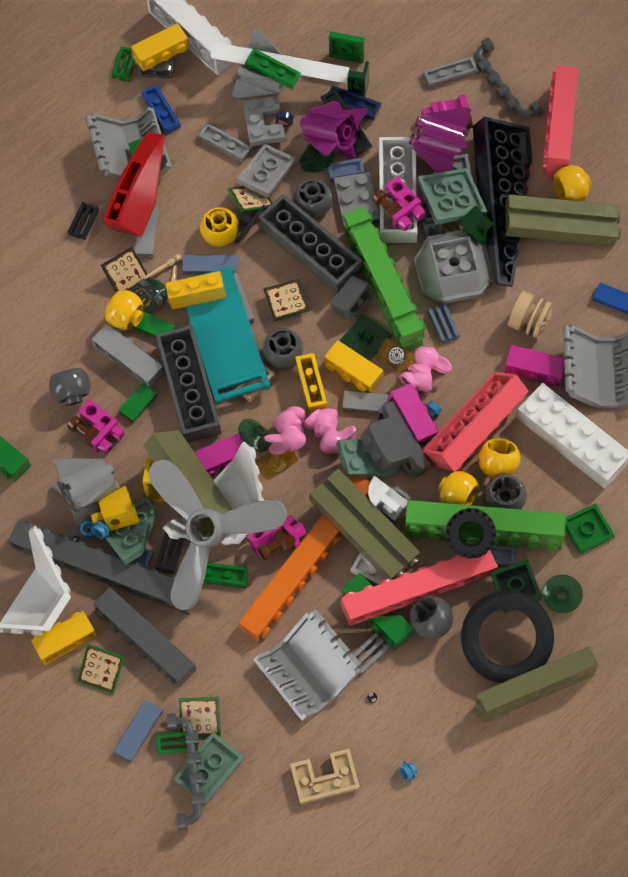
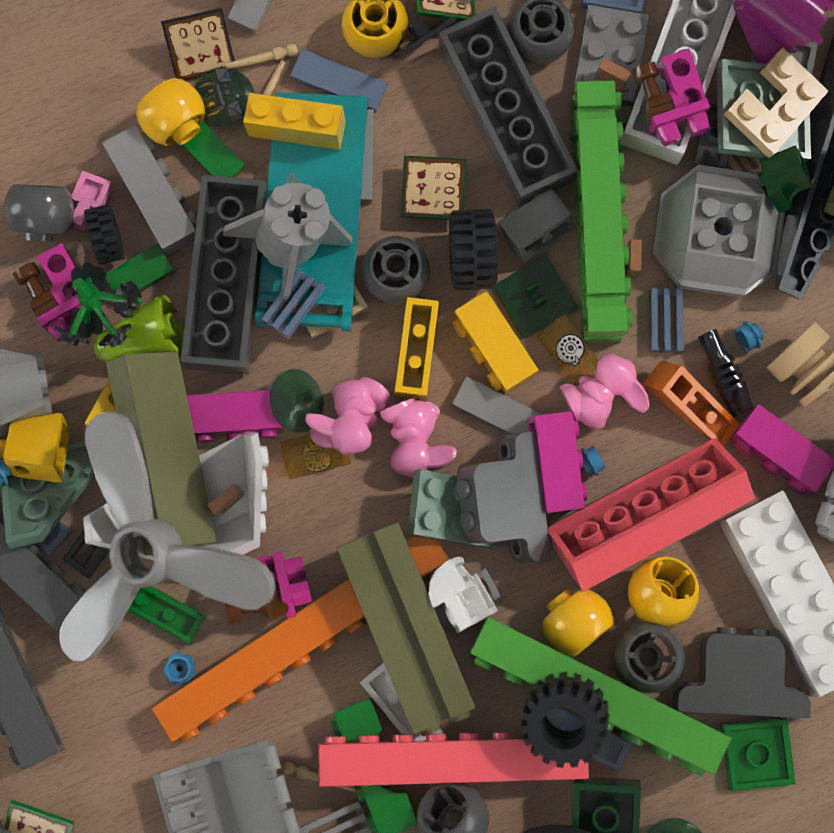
camera: 15 degrees right, 15 degrees up
none -> black plant [54,262,142,348]
none -> bright pink plate [71,170,113,231]
none -> black tyre [84,204,125,265]
none -> lime cone [94,295,184,363]
none -> dark azure plate [163,652,195,685]
none -> nougat tile [207,484,245,515]
none -> light grey brick [223,173,352,300]
none -> sand blue tile [262,269,326,339]
none -> black tyre [449,209,498,290]
none -> nougat tile [595,58,631,93]
none -> nougat tile [625,239,642,278]
none -> orange slope [642,360,740,447]
none -> dark grey brick [673,627,811,718]
none -> black hinge [698,329,753,417]
none -> tan plate [723,48,828,158]
none -> dark azure plate [735,321,764,351]

